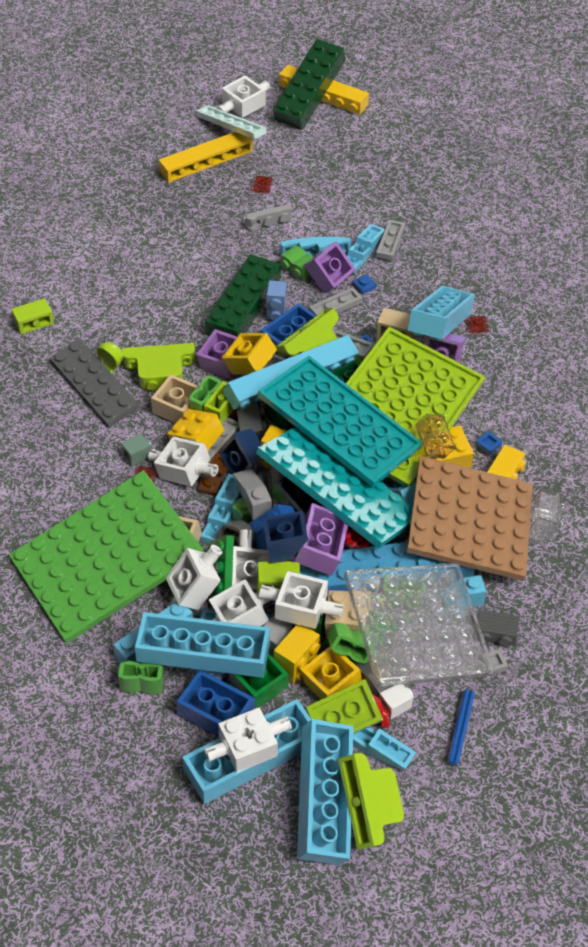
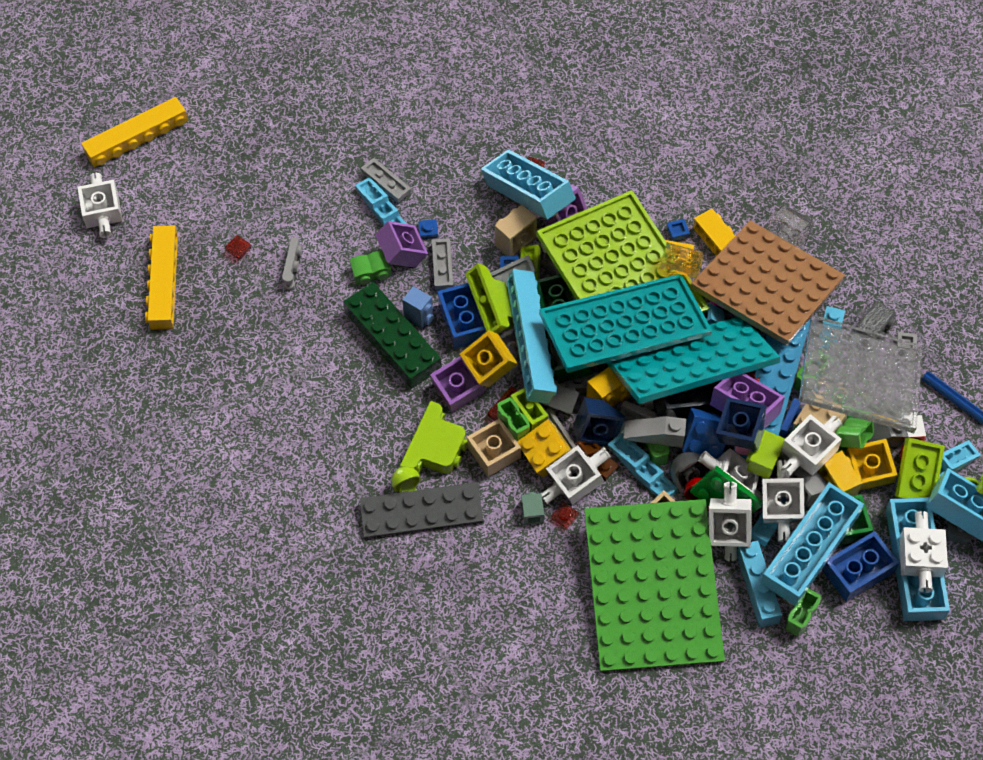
camera: 60 degrees left, 10 degrees up
lime brick [12,298,54,334] -> none
light aqua plate [196,105,267,139] -> none
dark green brick [273,39,346,130] -> none
medium azure slope [280,237,351,256] -> none

